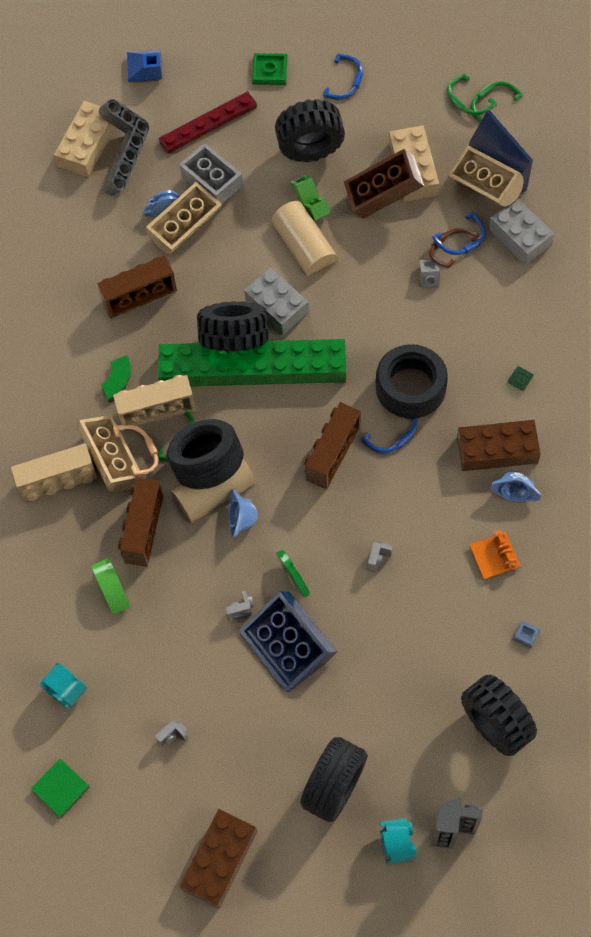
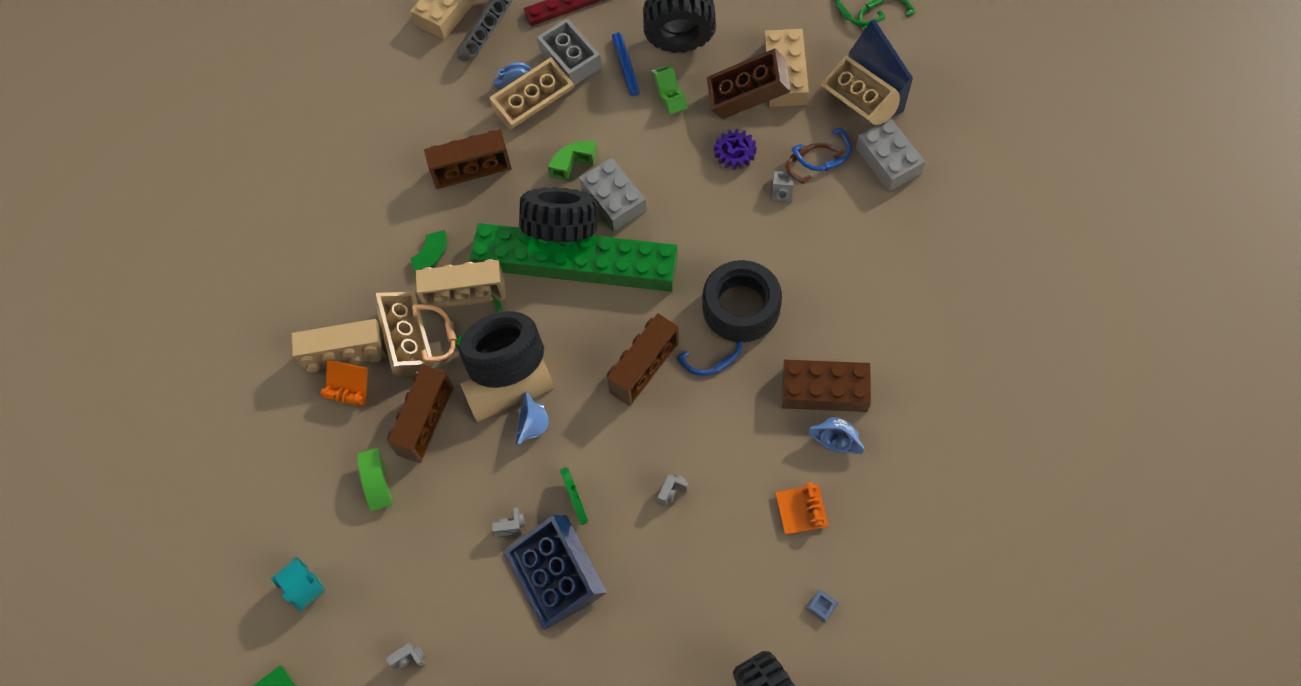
camera: 10 degrees right, 0 degrees up
tan brick [272,201,338,276] -> none
clear green tile [508,366,534,391] -> none
none -> orange hinge [320,360,368,407]
none -> bright green brick [548,141,597,181]
none -> blue axle [612,32,640,96]
none -> dark purple gear [714,129,757,170]

